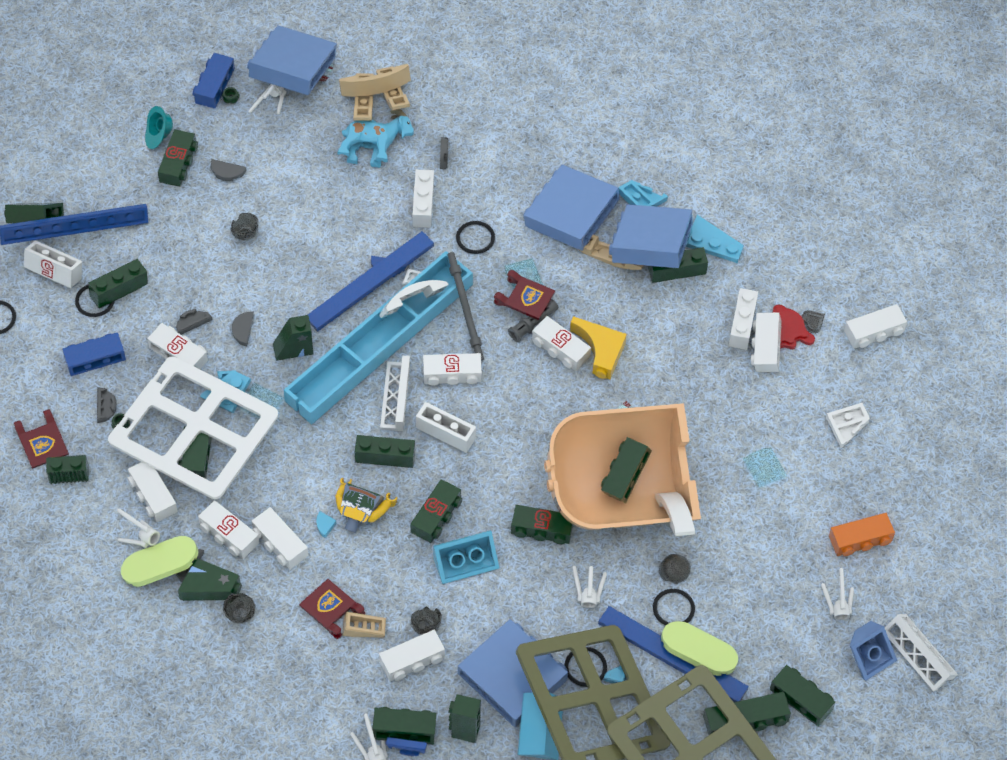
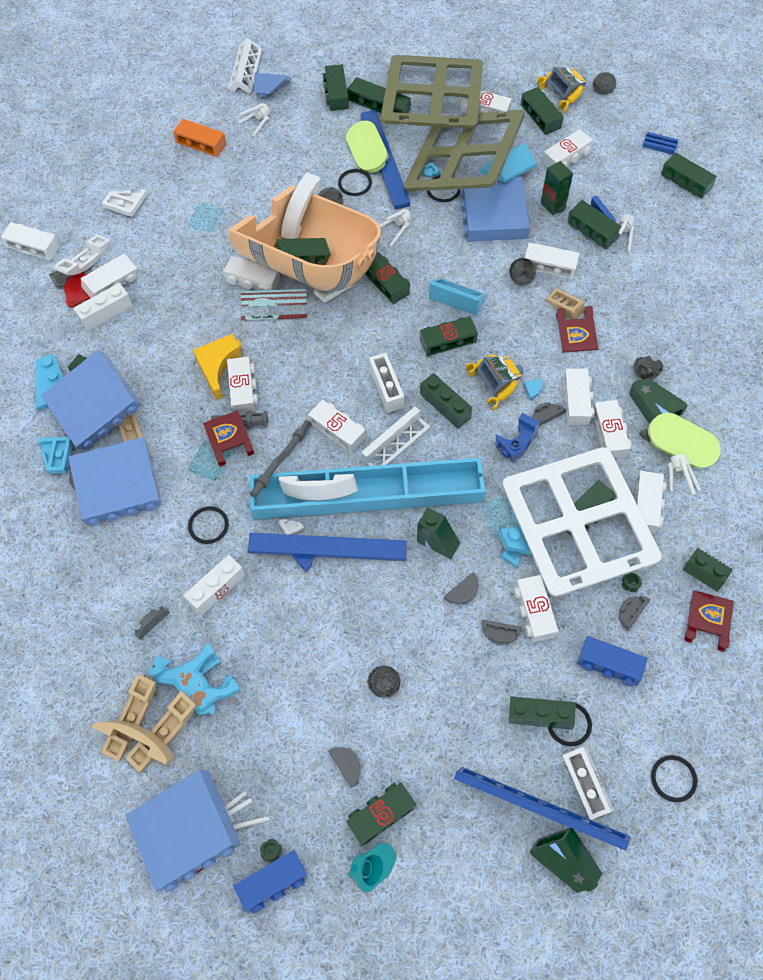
camera: 135 degrees left, 5 degrees up
none -> white slope [53,234,111,275]
none -> blue tile [495,412,539,462]
none -> dark grey tile [532,402,566,426]

